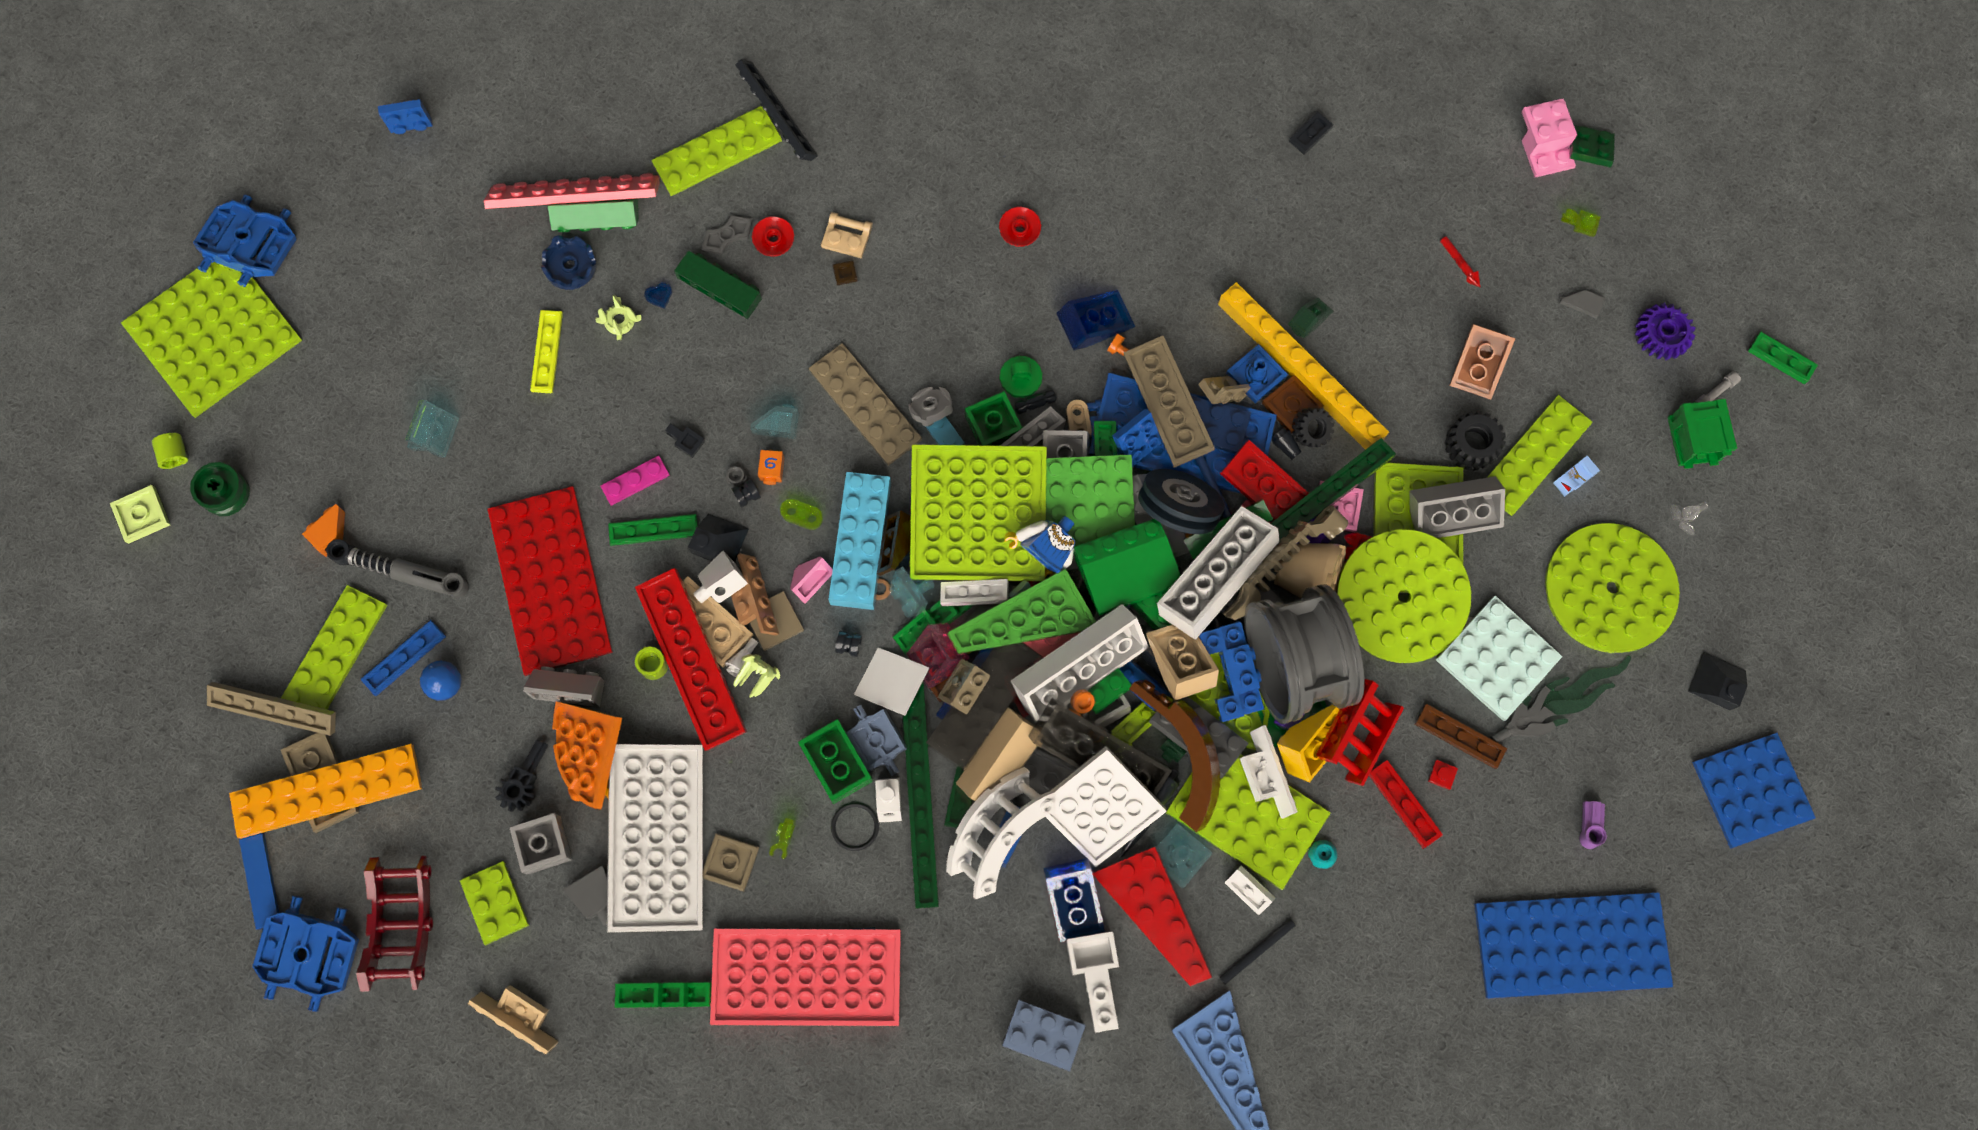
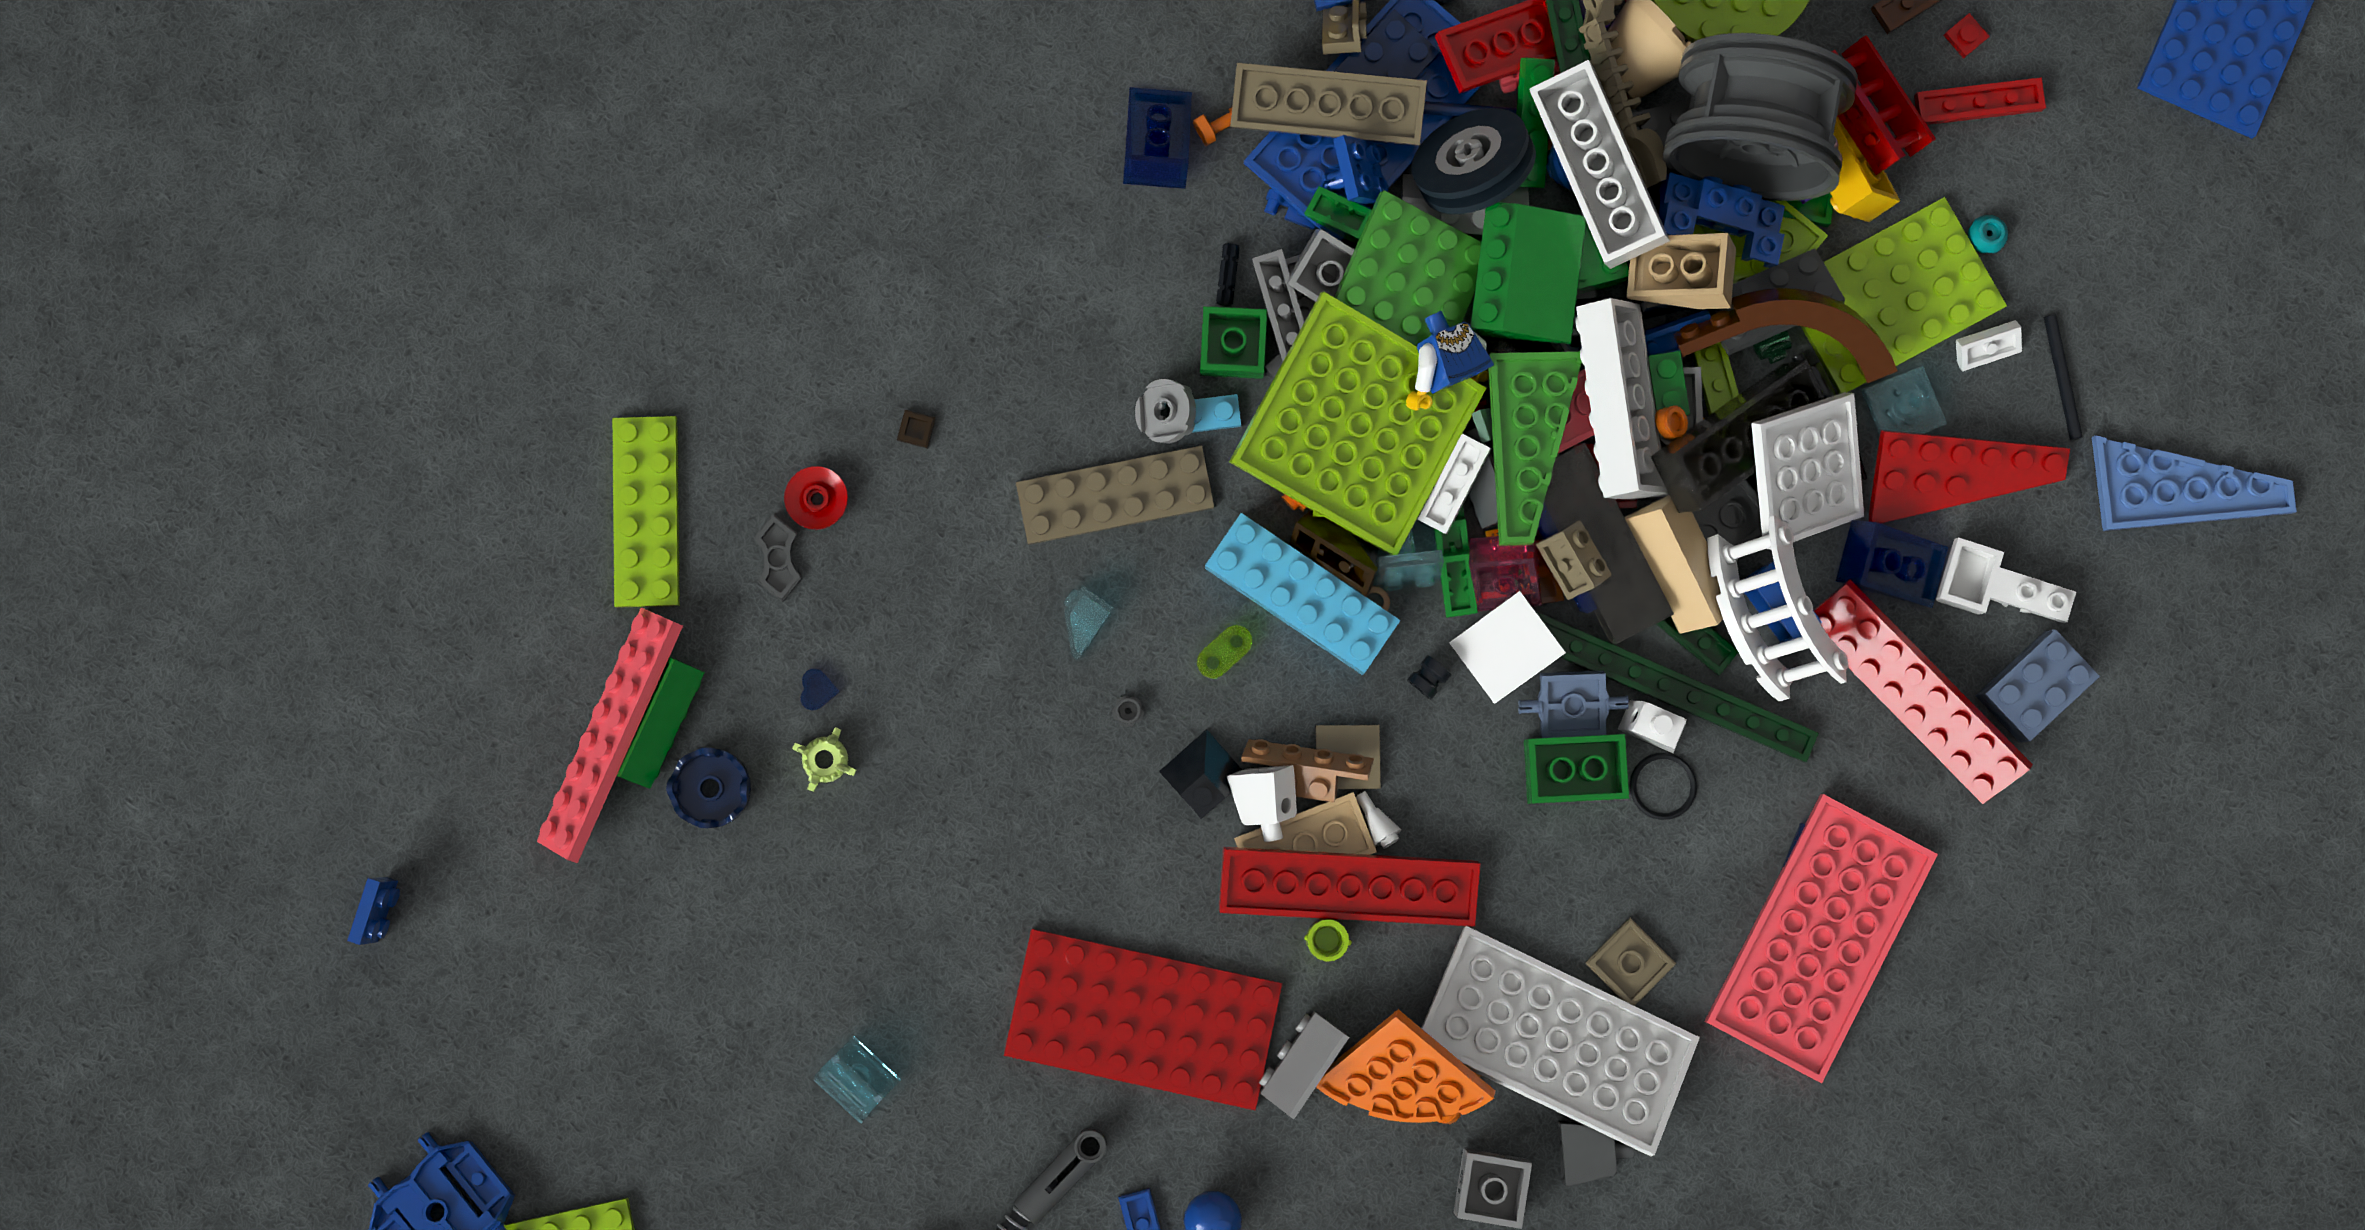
camera: 60 degrees left, 10 degrees up
black gear [495,740,548,812] -> none
neon yellow tile [530,310,563,393] -> none
dark pink plate [601,456,670,506] -> none
green tile [608,514,698,546] -> none
green slope [615,982,712,1008] -> none
black plate [665,423,705,458] -> none
dark green brick [674,250,762,319] -> none
black wheel [731,479,761,508] -> none
yellowish green piece [734,654,780,698] -> none
black plate [735,59,818,161] -> none
orange brick [758,450,784,485] -> none
clear neon green plate [769,818,796,860] -> none
bright pink slope [790,557,833,603] -> none
tan plate [821,212,873,258] -> none
red dish [999,207,1041,247] -> none
green tile [1000,356,1042,398] -> none
tan plate [1066,400,1092,437] -> none
white bracket [1240,725,1298,819] -> none
none -> plate [1813,579,2033,804]

